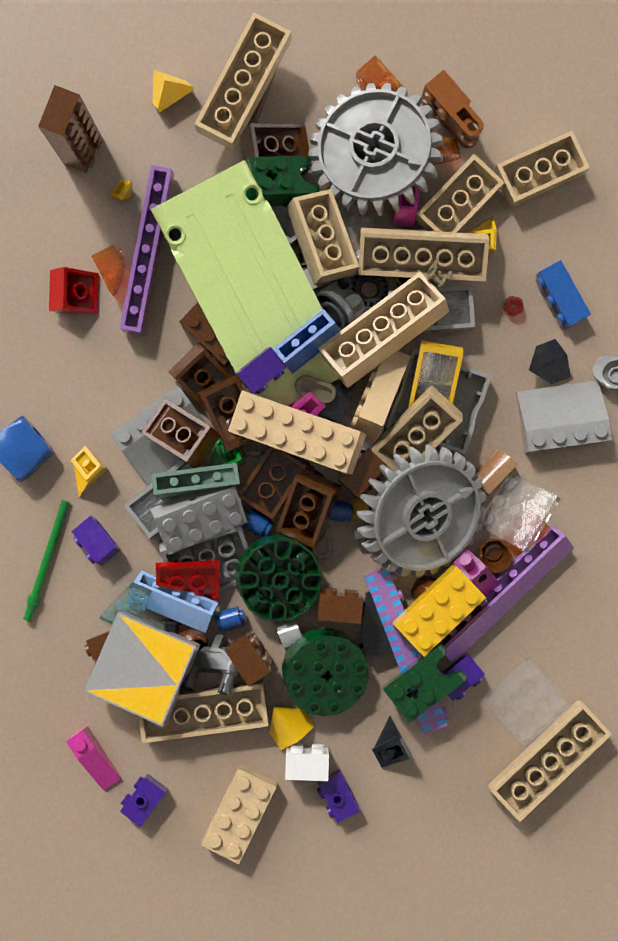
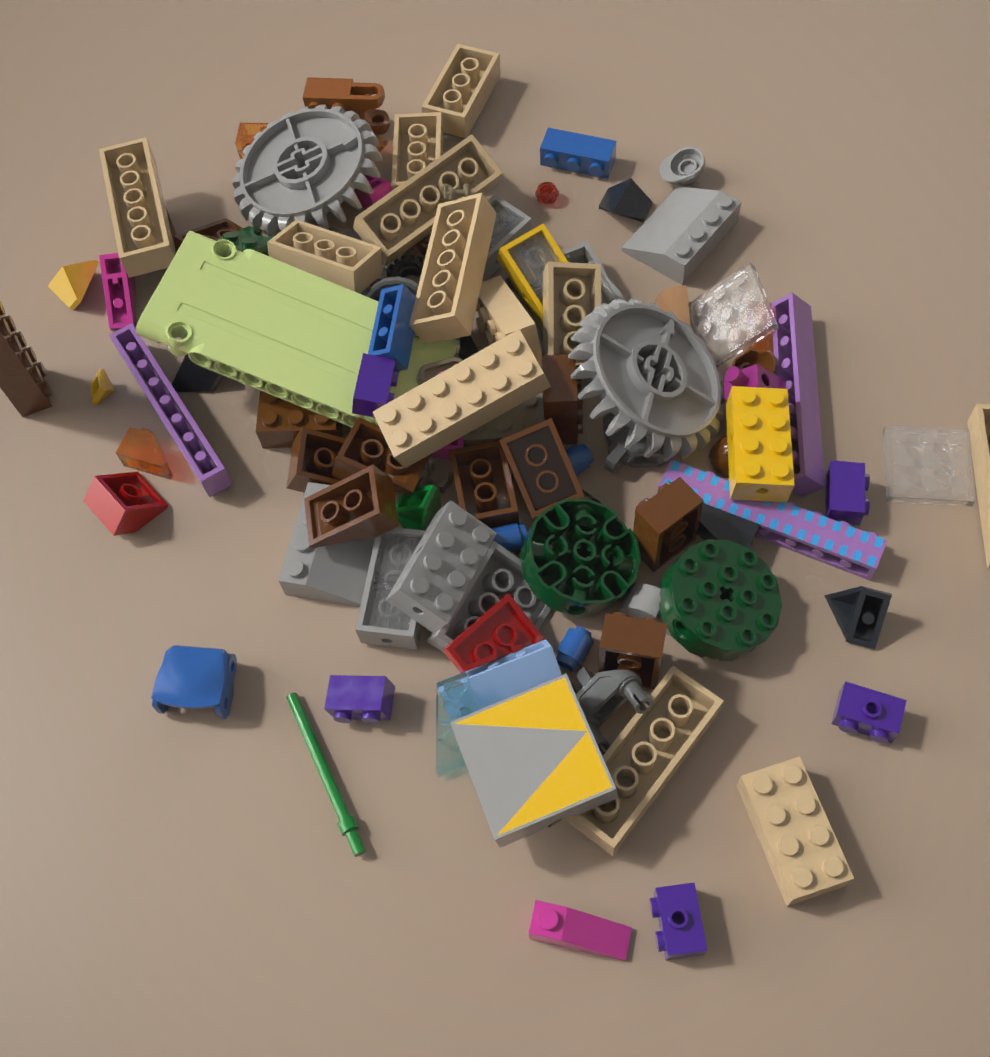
camera: 35 degrees left, 25 degrees down
yellow slope [70,446,108,497] -> none
reddish brown brick [85,631,110,660] -> none
sand green slope [151,463,240,499] -> none
yellow slope [269,707,315,750] -> none
white brick [285,743,329,781] -> none
yellow slope [352,498,371,519] -> none
dark green brick [383,644,467,723] -> none
none -> dark pink slope [99,253,135,330]

